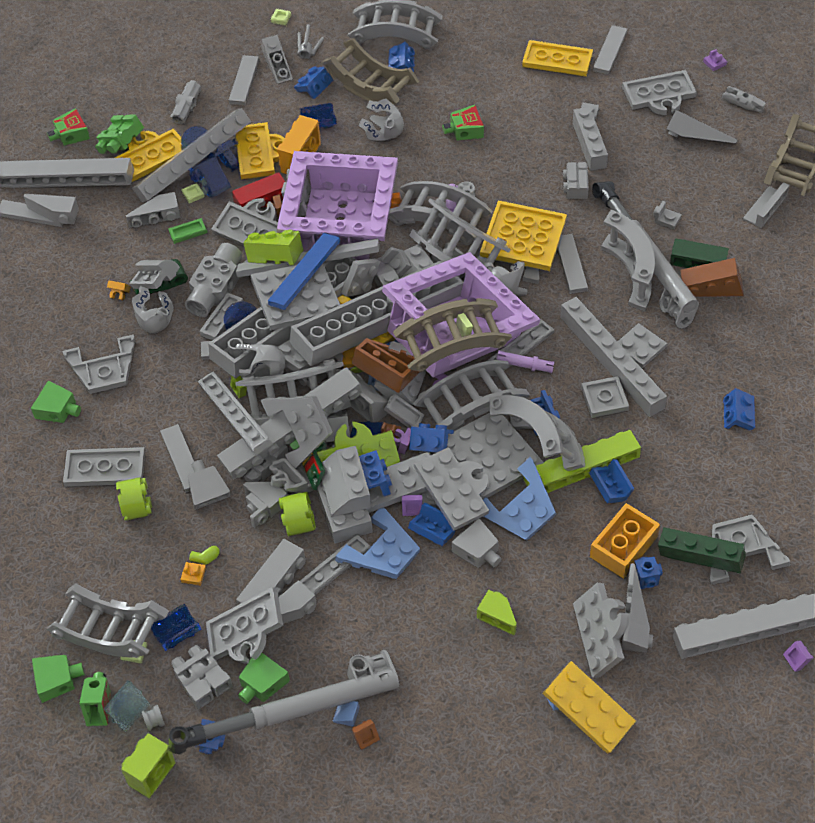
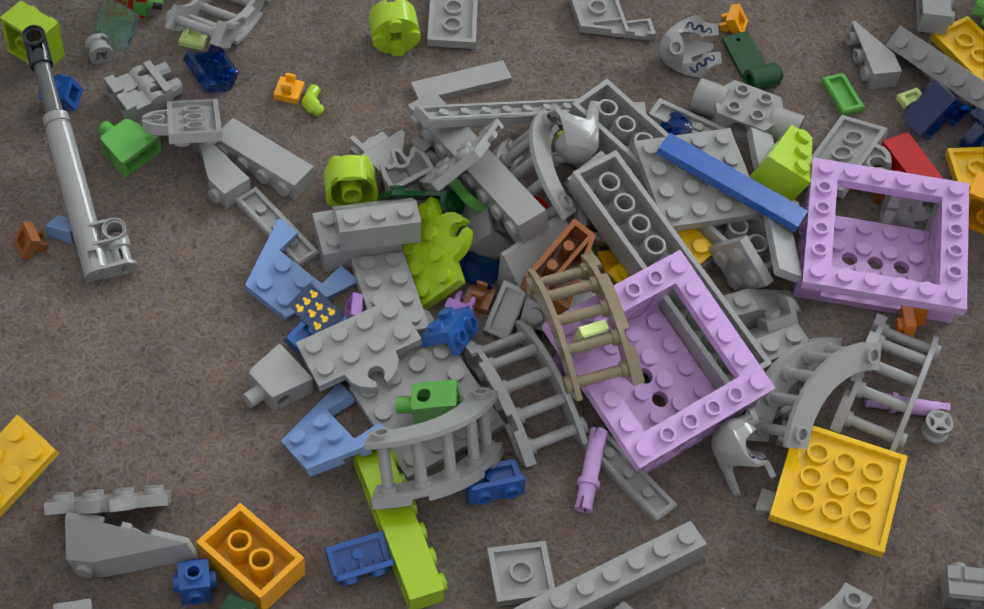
camera: 85 degrees right, 0 degrees up
light grey brick [130,260,180,289] -> none
light grey torso [188,460,230,510] -> none
blue bracket [359,450,392,496] -> none
lime slope [477,590,516,635] -> none
light grey tile [557,234,588,294] -> none
none -> dark blue sticker [288,282,343,333]
none -> bright green torso [395,379,463,424]

